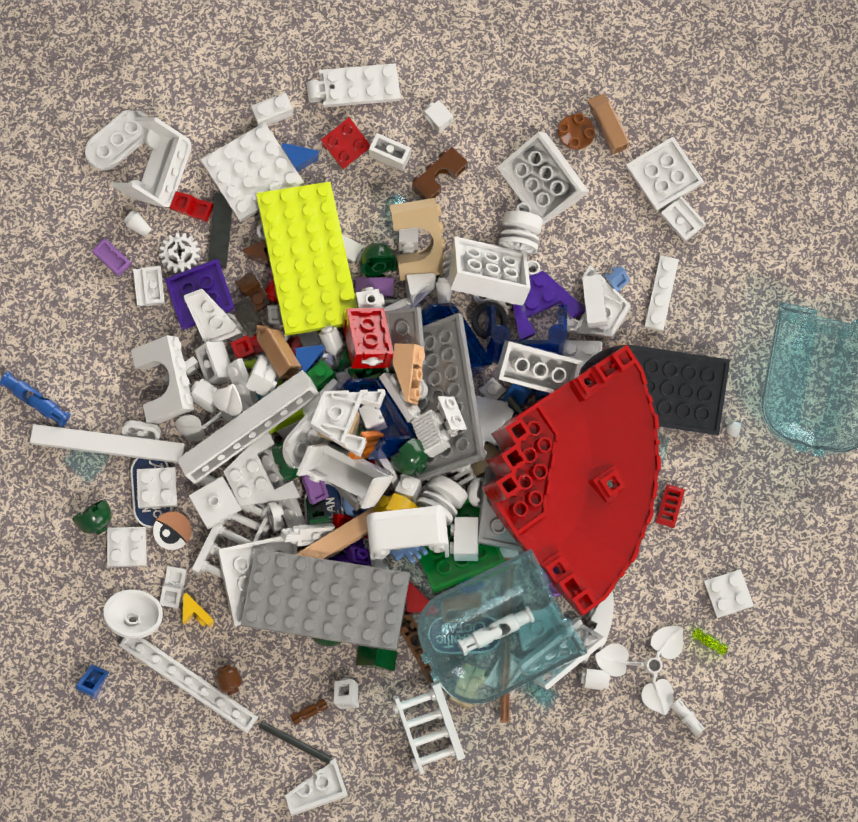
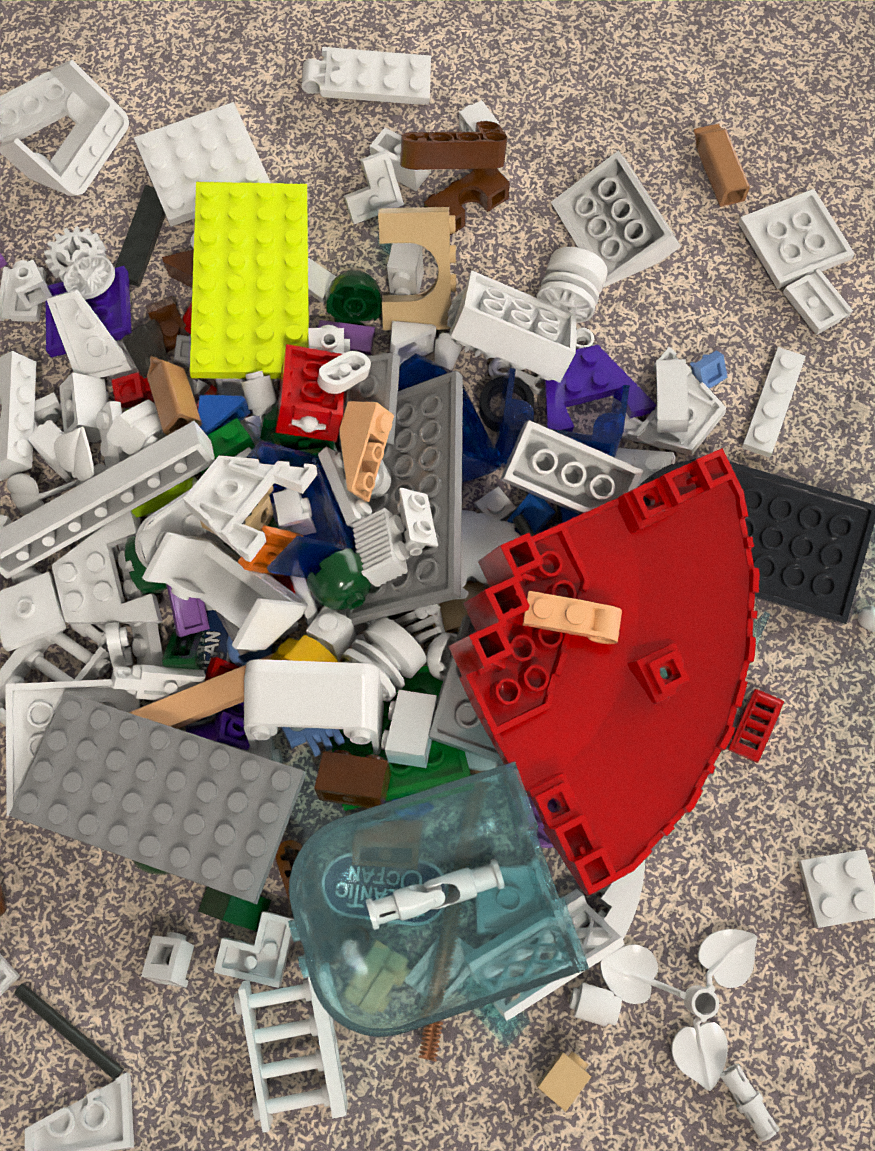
camera: 15 degrees right, 5 degrees down
white cone [123,210,152,237] -> none
red slope [170,191,214,222] -> none
white brick [251,93,293,126] -> none
blue slope [281,143,319,172] -> none
reddish brown axle [290,699,328,724] -> none
red hinge [321,117,371,169] -> none
red slope [407,582,437,615] -> none
dark orange dish [558,113,595,150] -> none
clear neon green axle [692,628,729,656] -> none
none -> white brick [7,260,52,309]
none -> white wheel [64,255,115,300]
none -> white plate [214,911,296,988]
none -> reddish brown brick [314,750,391,810]
none -> white plate [317,351,371,394]
none -> white plate [343,150,404,224]
none -> reddish brown beam [400,121,508,170]
none -> light nougat plate [522,591,622,644]
none -> tan brick [536,1051,591,1112]

